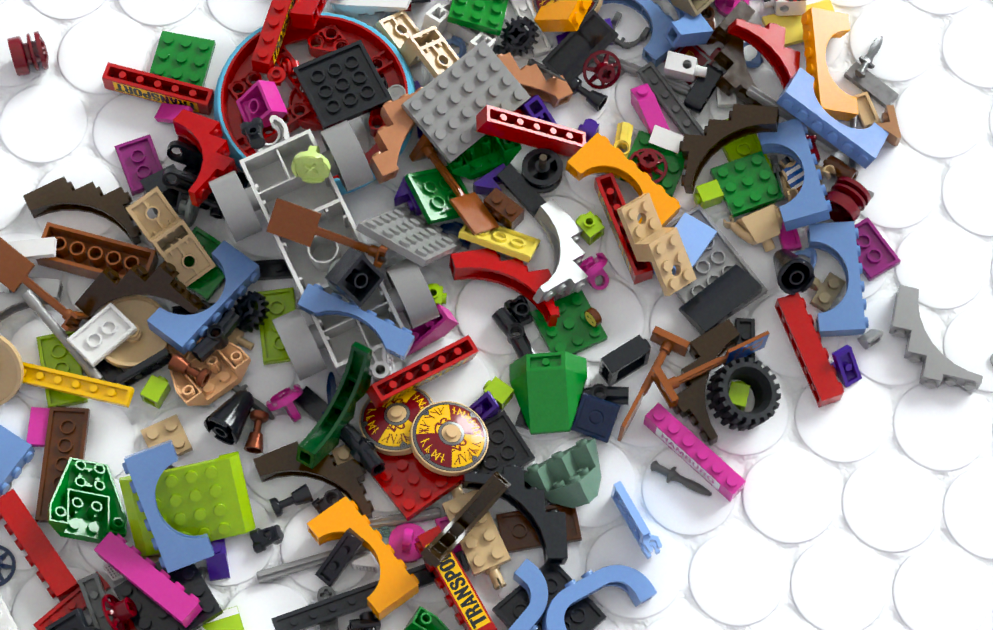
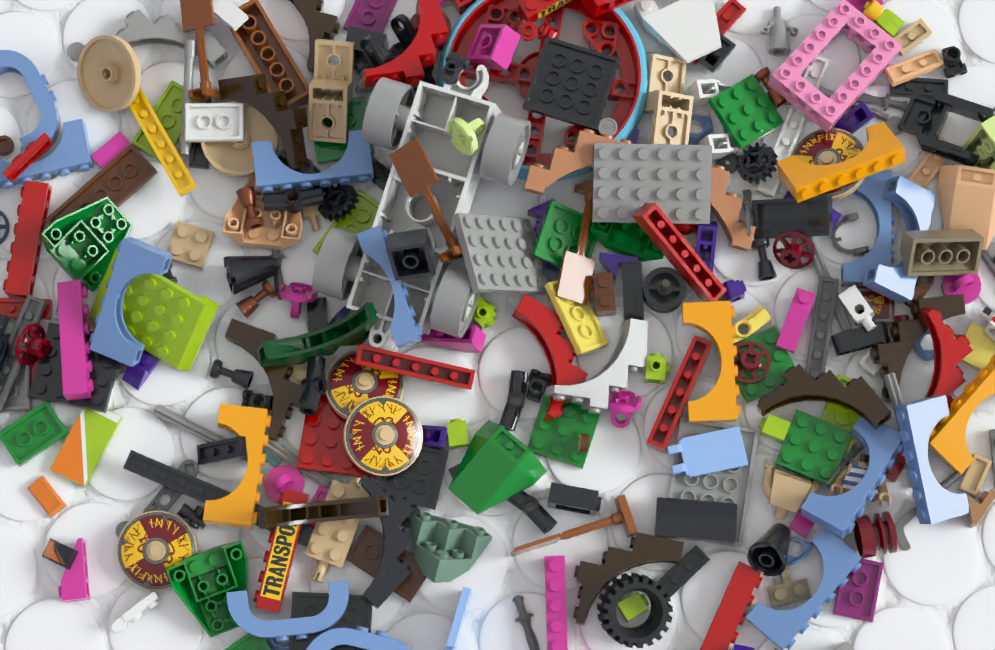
camera: 50 degrees right, 10 degrees up
black tile [115,348,173,386] -> none
lime brick [140,375,171,409] -> none
black plate [250,525,284,554] -> none
white slope [352,553,377,572] -> none
dark blue tile [571,393,621,443] -> none
tan bracket [617,193,697,296] -> none
white sticker [649,125,684,153] -> none
dark orange piece [651,331,770,409] -> none
reddish brown piece [823,155,859,180] -> none

